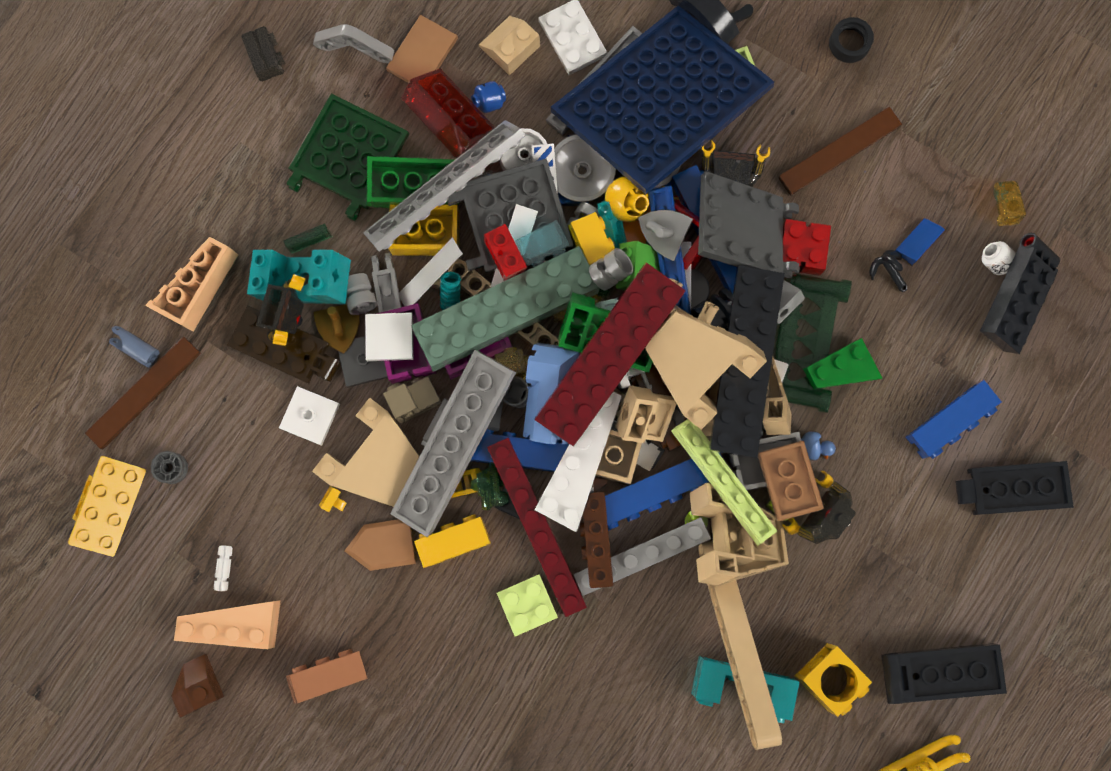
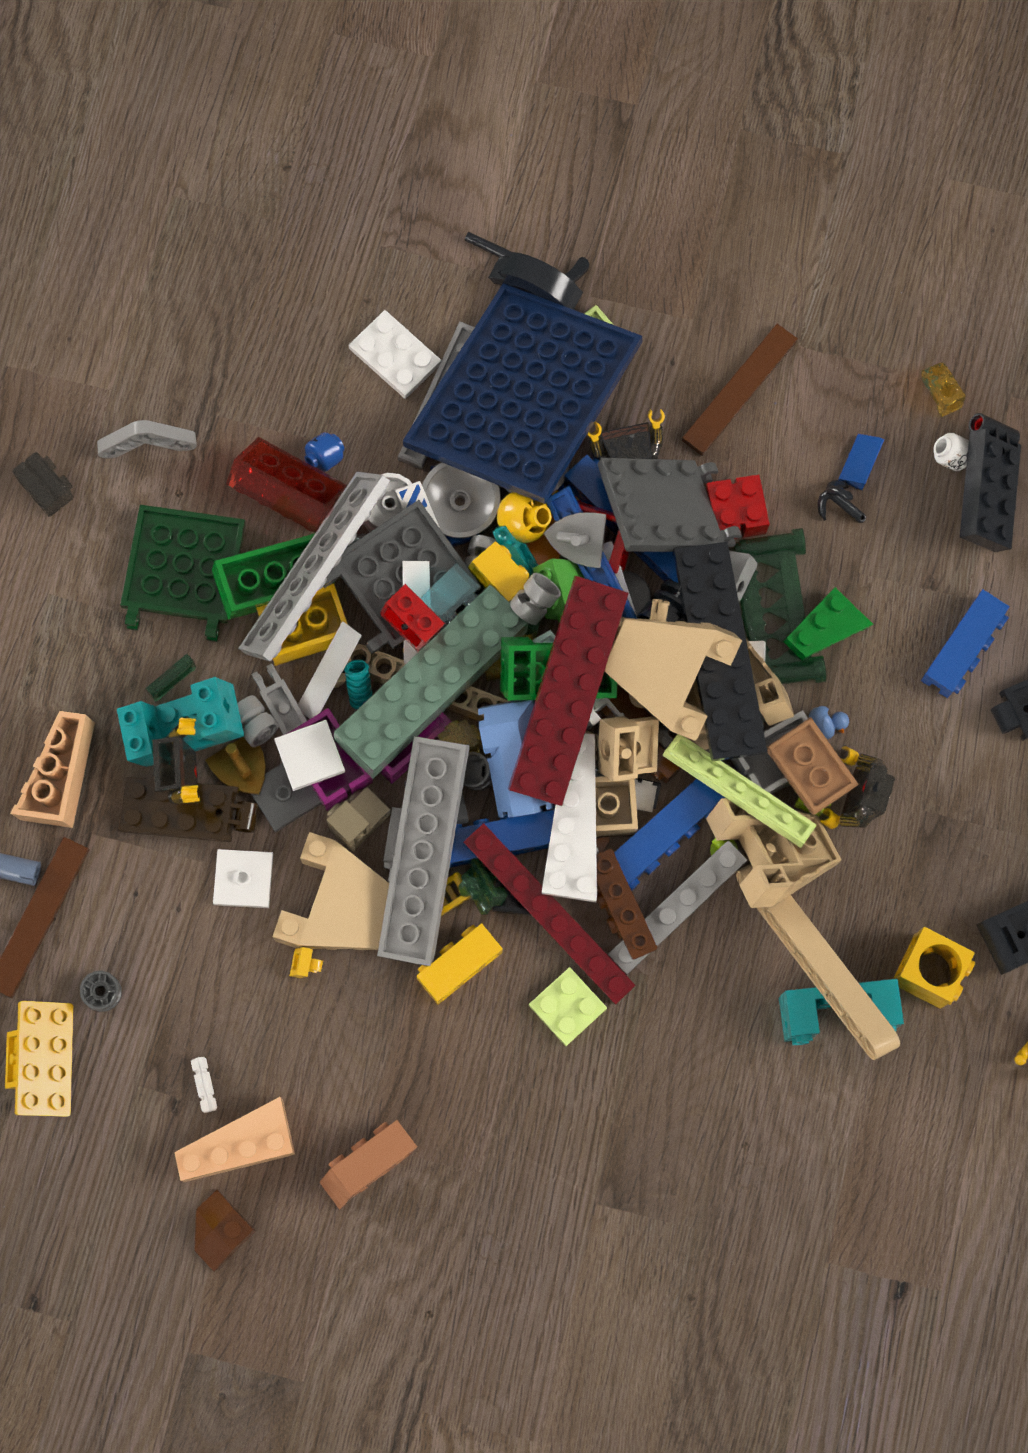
camera: 30 degrees left, 5 degrees down
medium nougat tile [344,519,416,571] -> none
medium nougat tile [386,15,458,92] -> none
tan slope [479,16,540,75] -> none
black tyre [829,17,874,63] -> none

